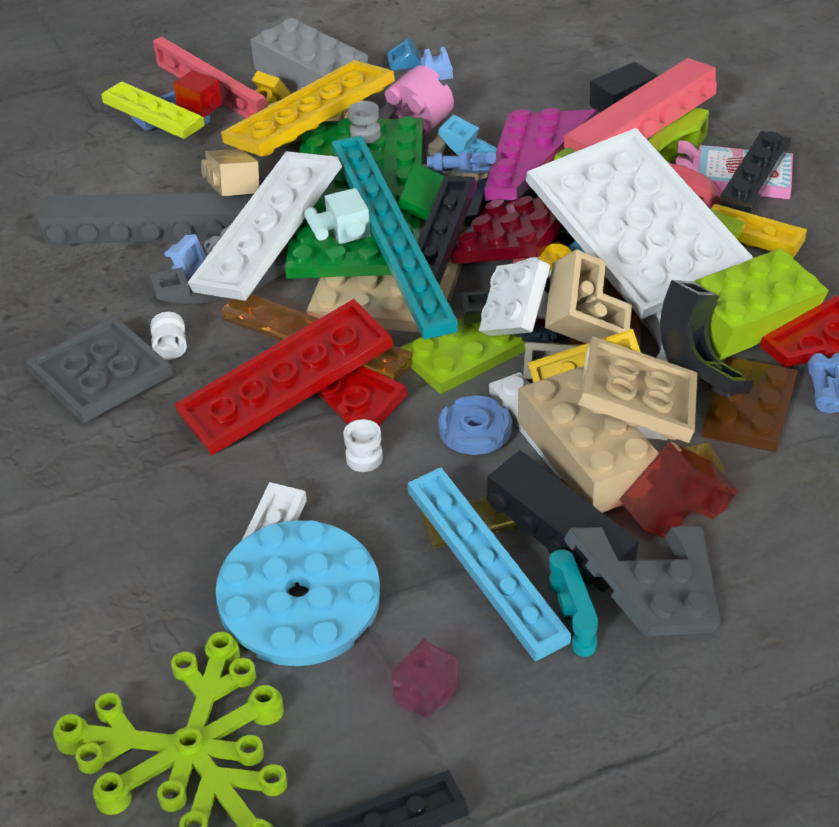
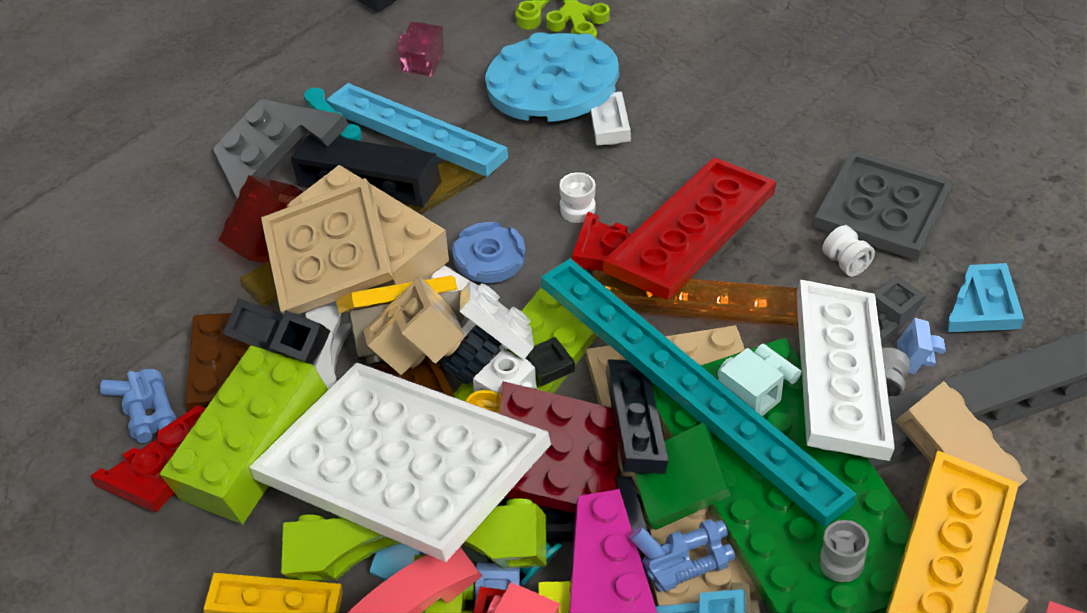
camera: 155 degrees right, 5 degrees up
none -> medium azure wing [947,263,1024,332]

